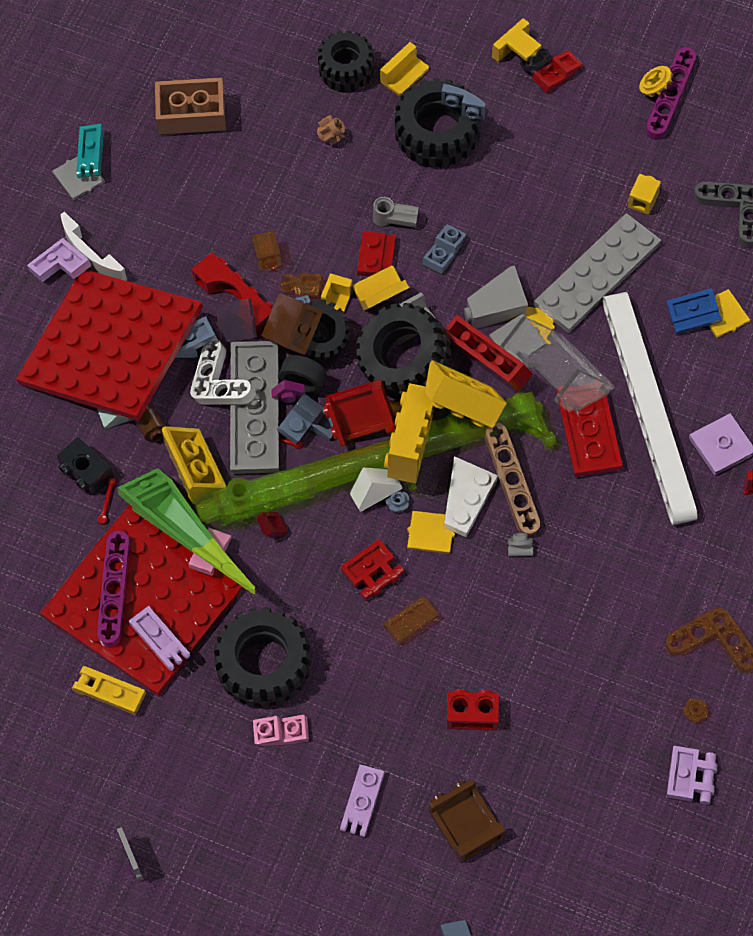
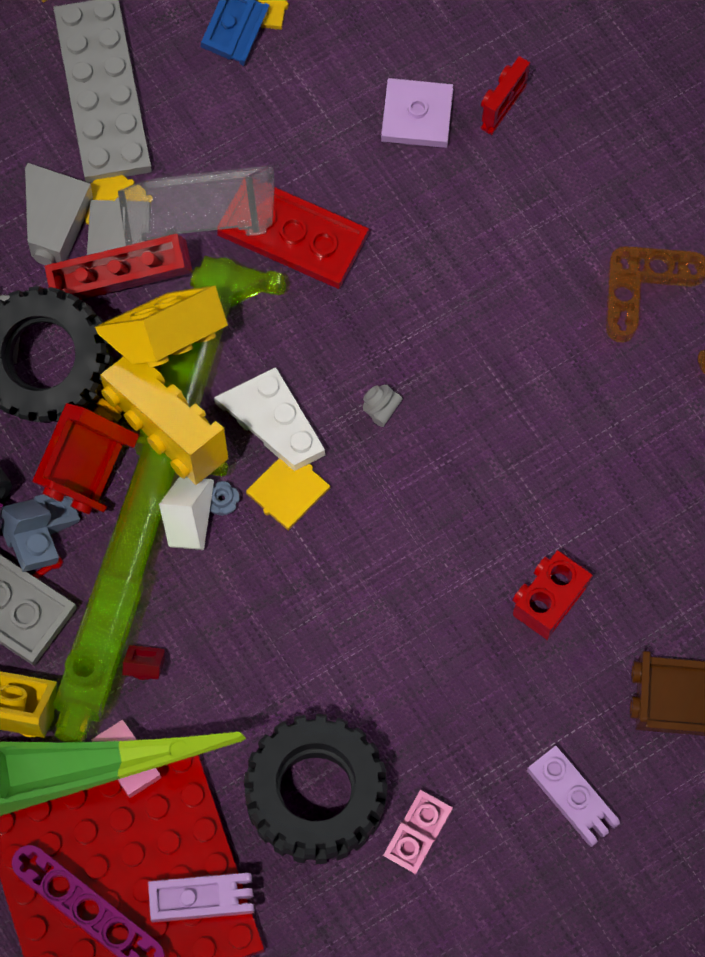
camera: 60 degrees left, 5 degrees up
red plate [340,539,405,600] -> none
clear orange plate [384,596,438,645] -> none
medium nougat beam [484,423,540,536] -> none
white beam [603,292,697,525] -> none

